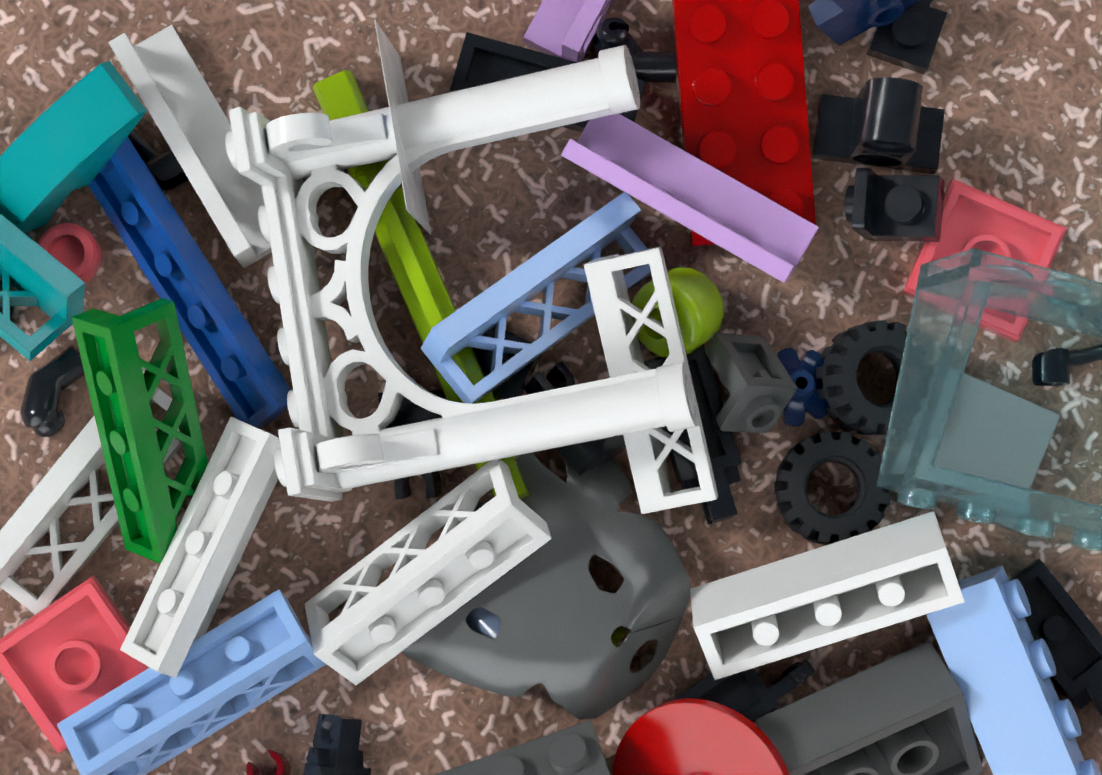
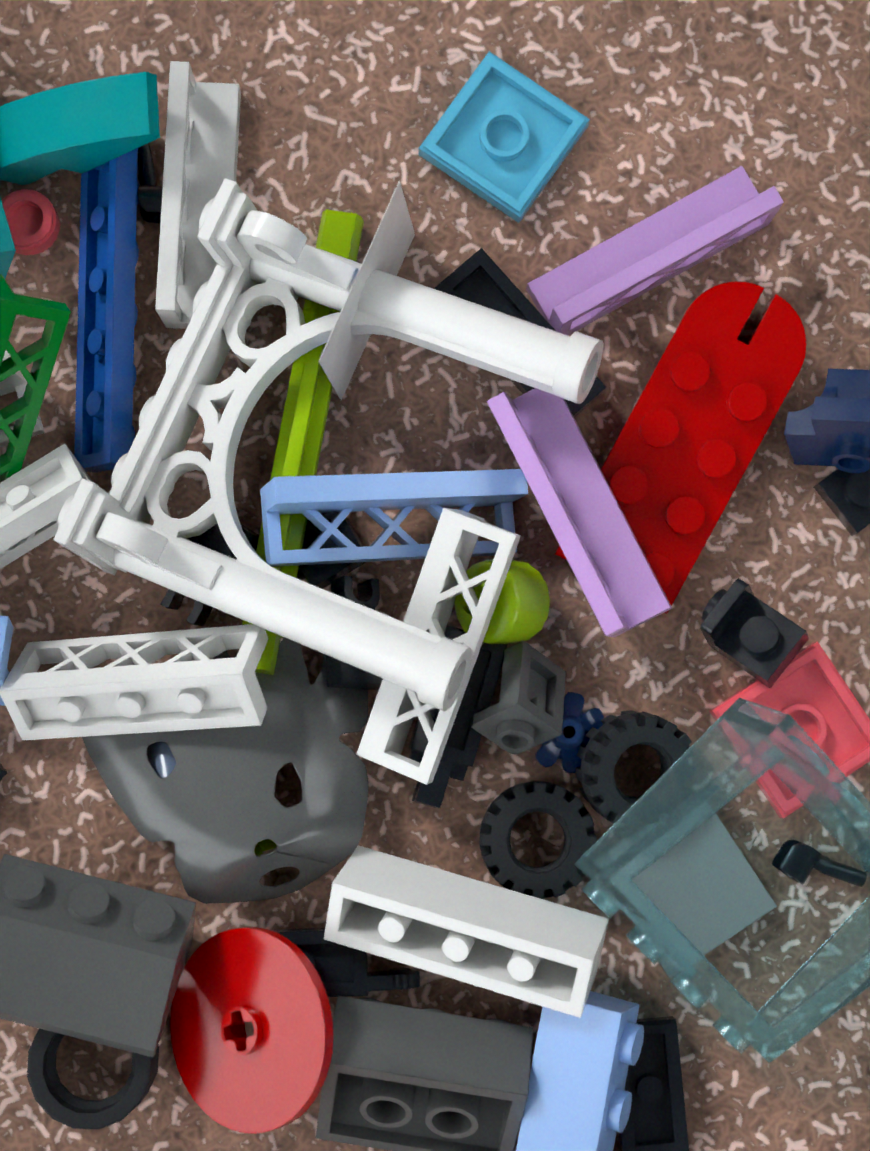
camera: 30 degrees right, 0 degrees up
black arm [593,17,676,83] -> none
black tile [812,77,945,174] -> none

